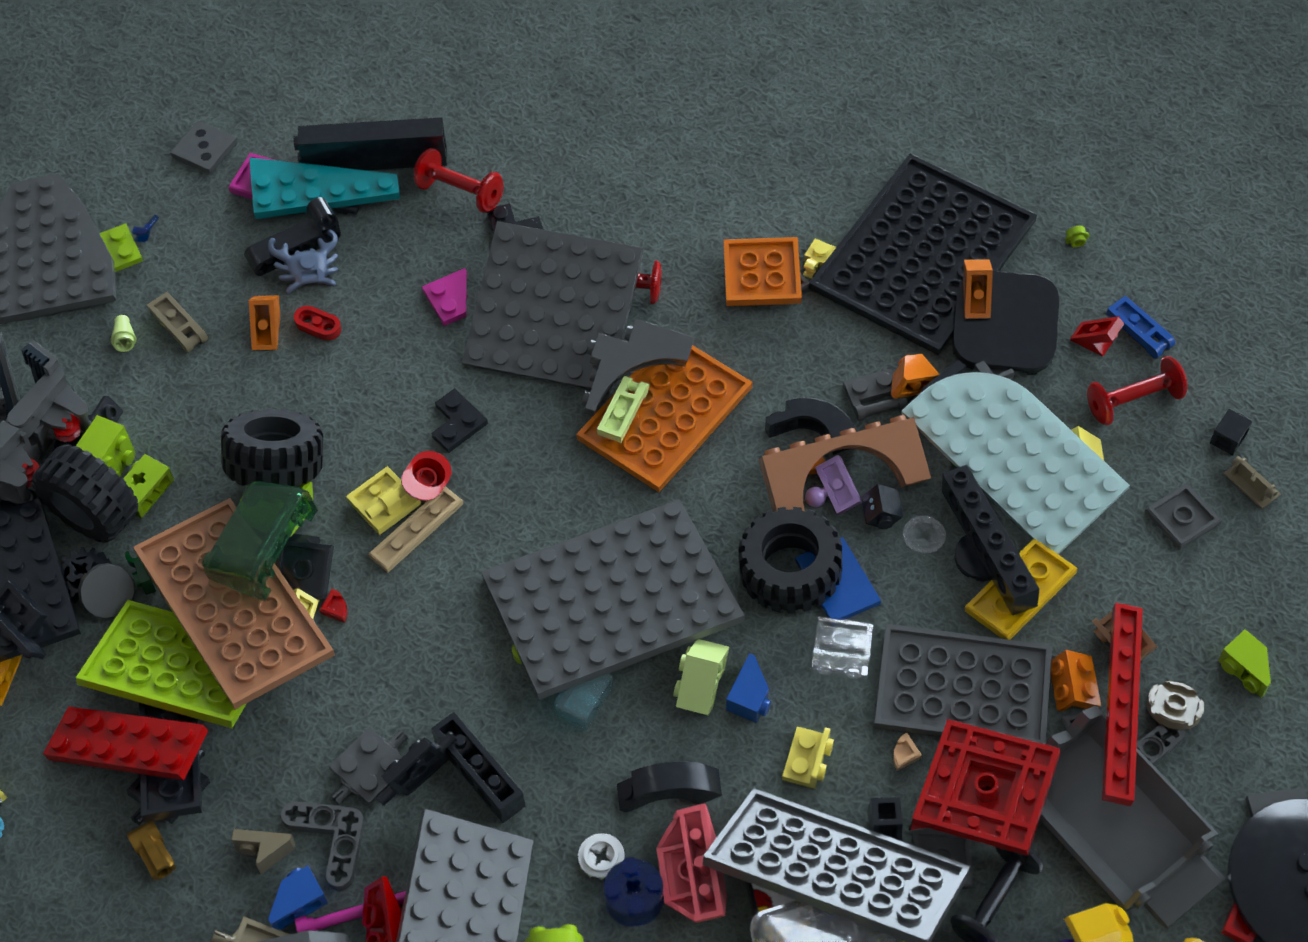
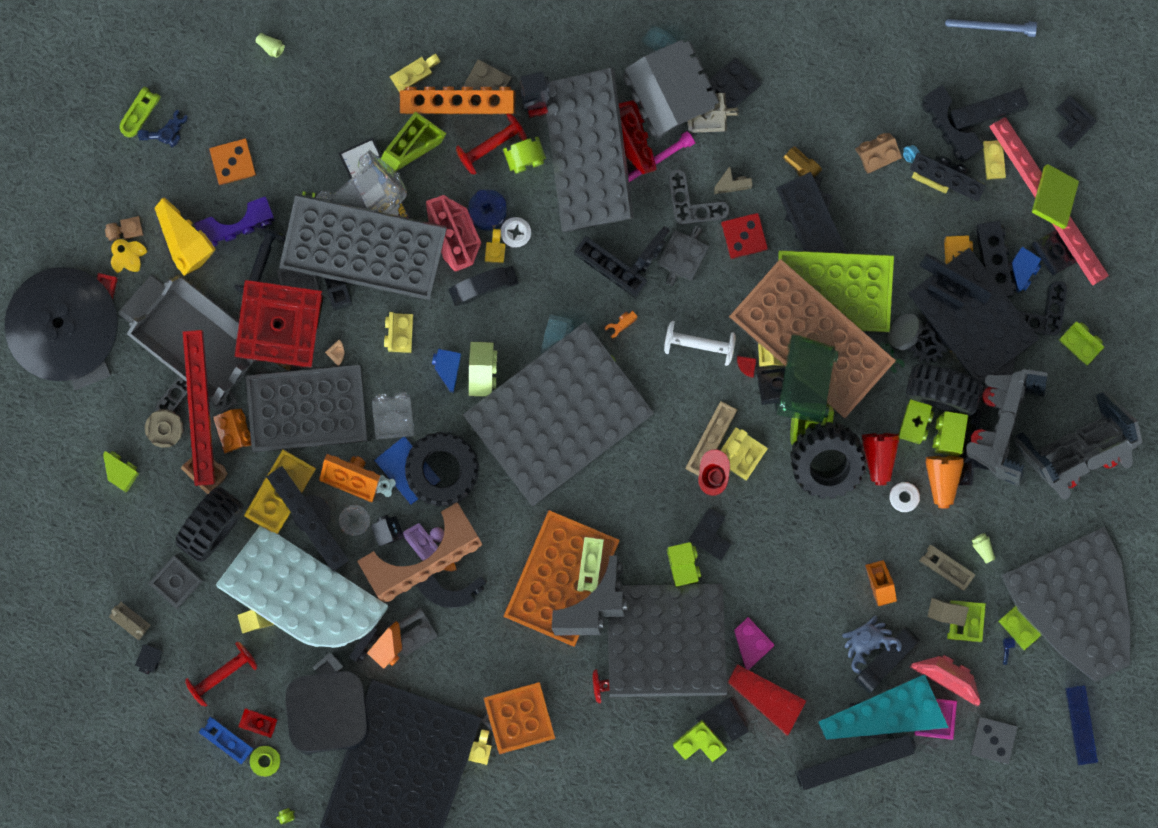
camera: 160 degrees right, 25 degrees up
red plate [43,706,208,780] -> none
blue slope [268,866,328,931] -> none
red plate [294,306,342,340] -> none
red hose [413,148,504,213] -> none
orange slope [963,260,993,318] -> none
none -> black tyre [175,487,244,562]
none -> lime piece [249,746,280,777]
none -> orange plate [319,454,381,502]
none -> light aqua plate [376,475,396,497]
none -> yellow plate [485,229,506,263]
none -> orange plate [605,311,637,339]
none -> white hose [664,321,736,365]
none -> lime brick [667,542,701,587]
none -> lime plate [673,720,727,762]
none -> red tile [721,213,768,259]
none -> red wedge [728,664,806,736]
none -> medium nougat bracket [855,133,902,173]
none -> red cone [861,433,900,485]
none -> white piece [890,482,920,512]
none -> coral wedge [910,655,981,706]
none -> orange cone [925,456,964,508]
none -> dark tan slope [927,598,969,626]
none -> lime plate [947,600,985,642]
none -> clear blue plate [1065,686,1098,765]

